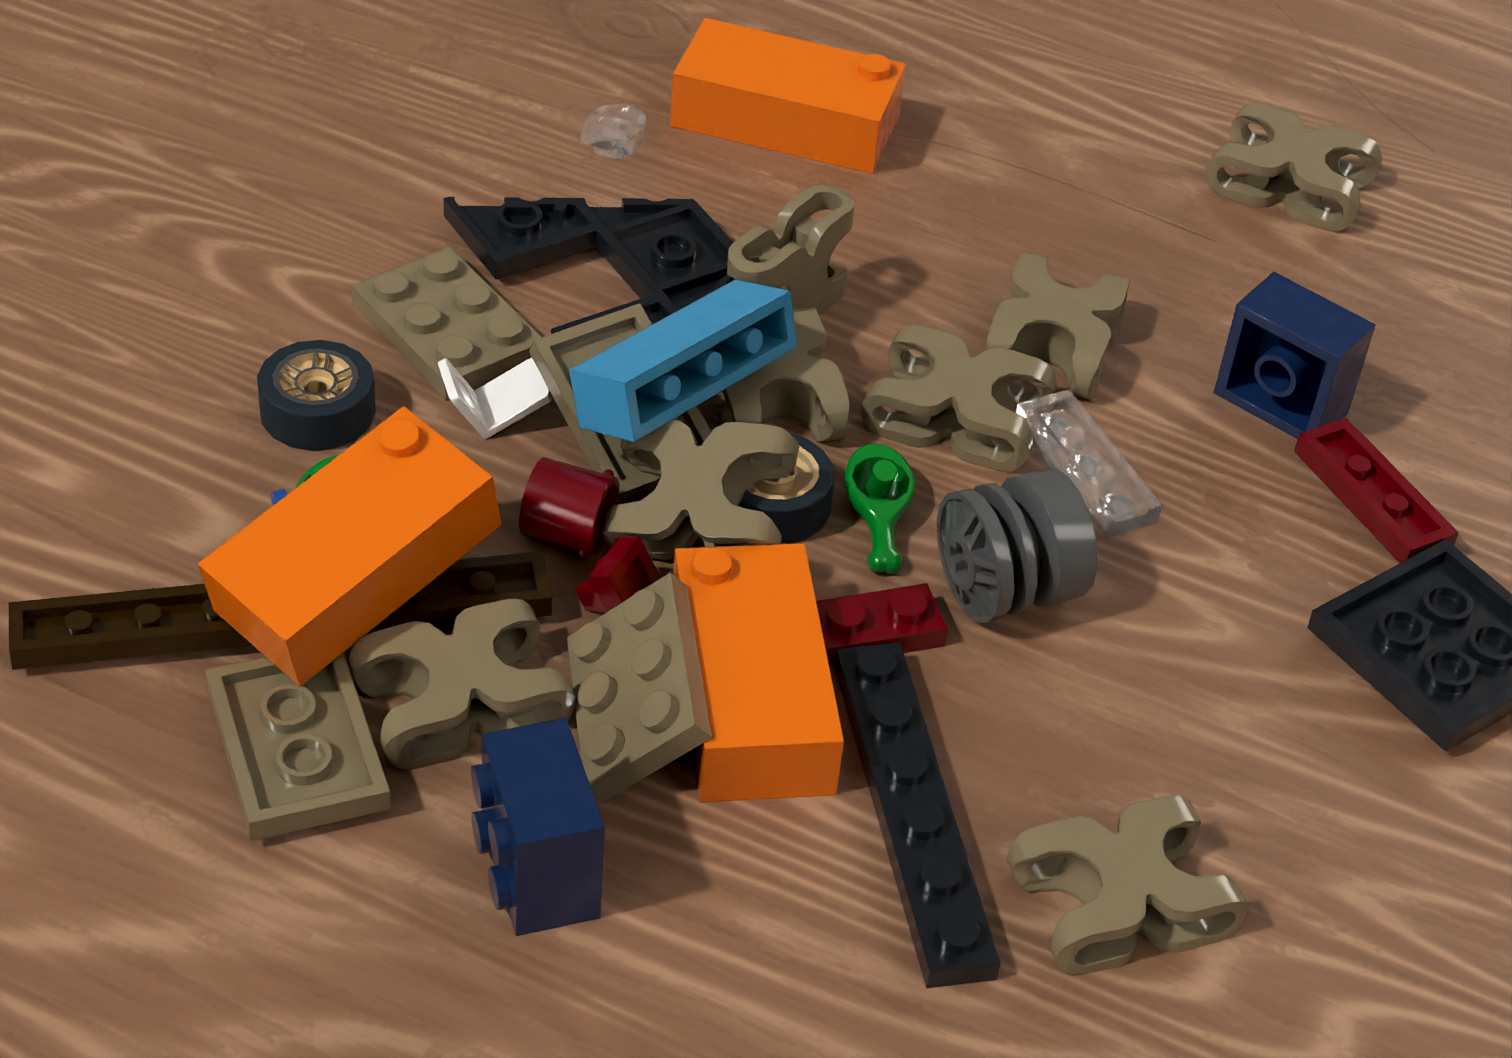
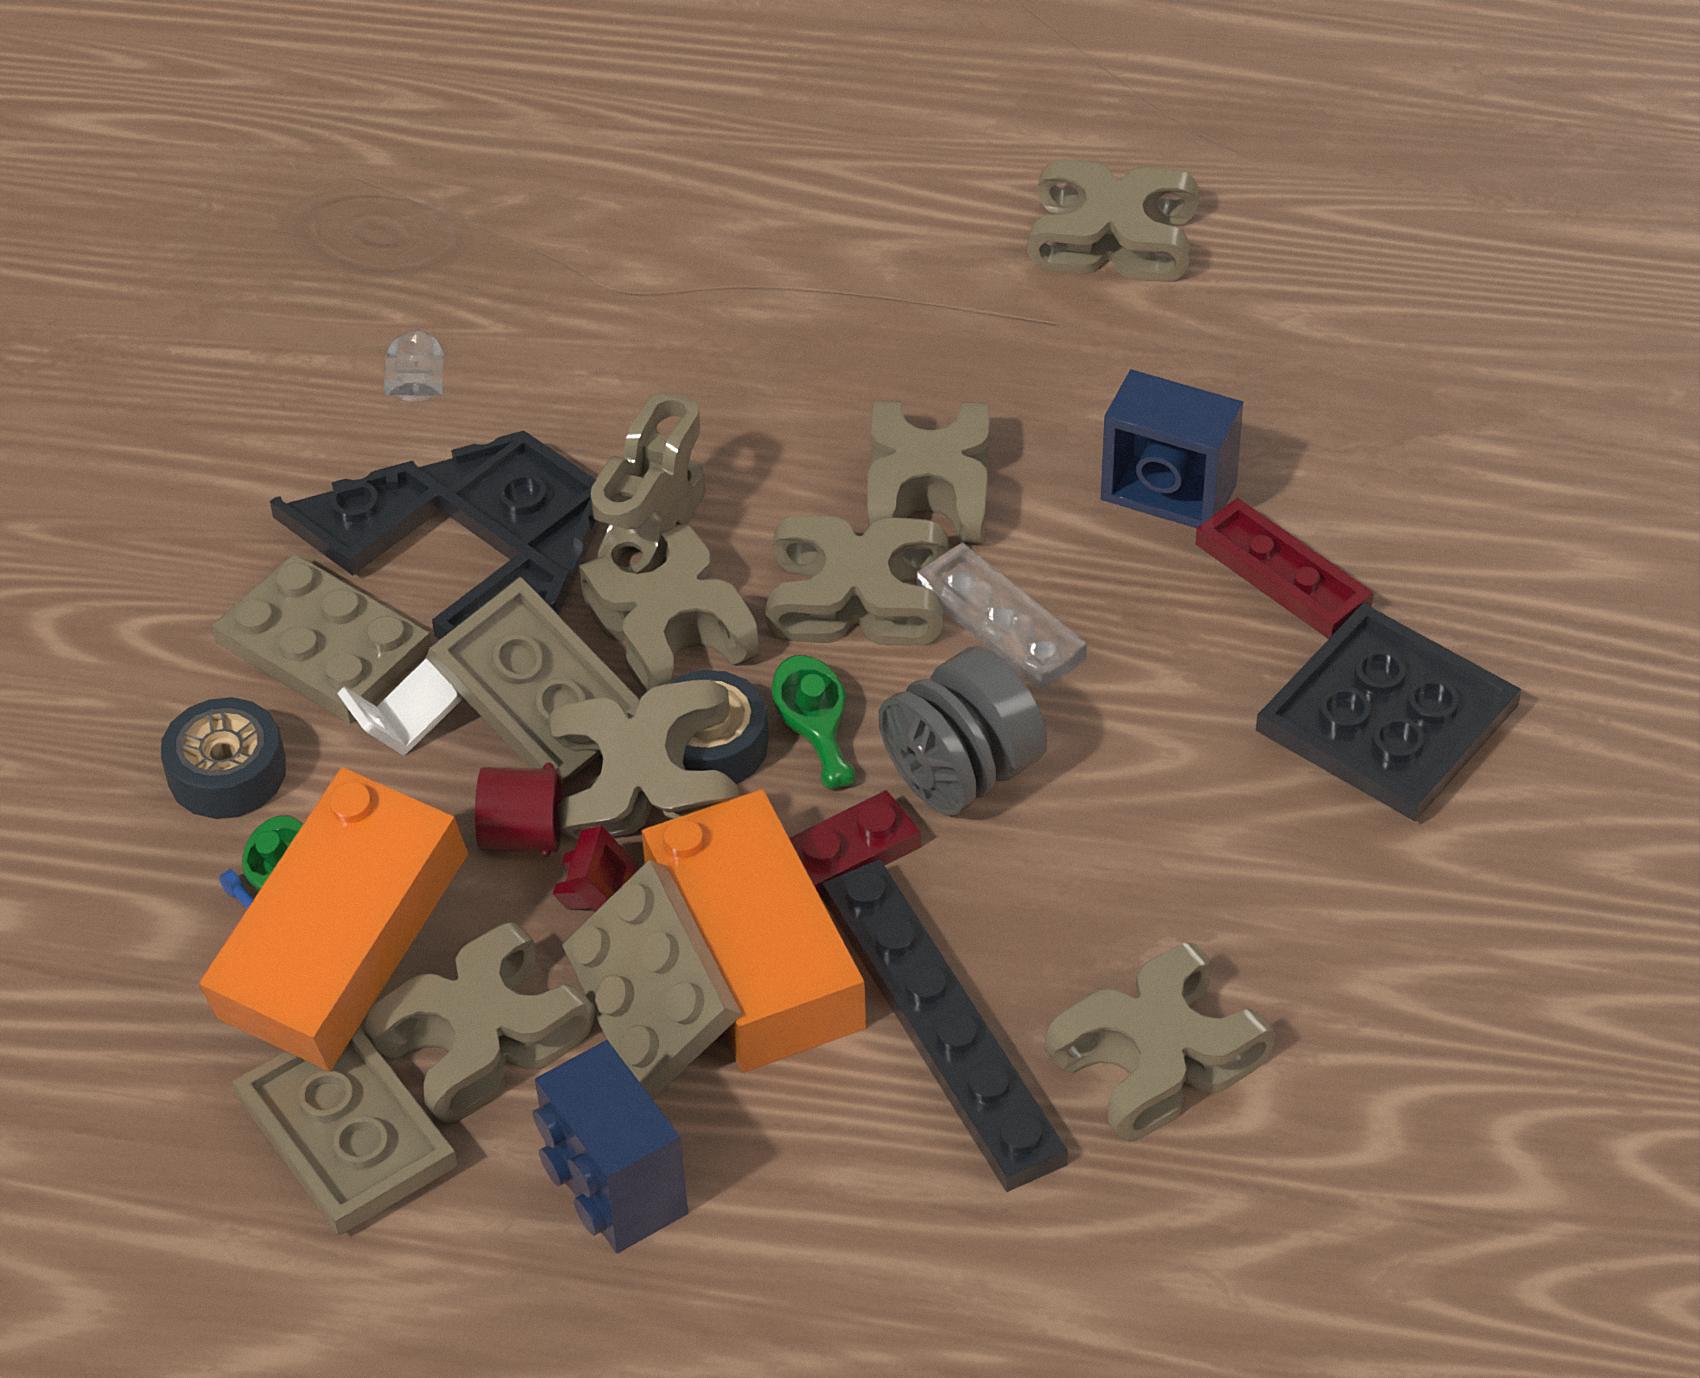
camera: 10 degrees left, 5 degrees up
dark brown plate [9,551,552,670] -> none
dark azure brick [569,280,797,442] -> none
orange brick [670,18,906,174] -> none

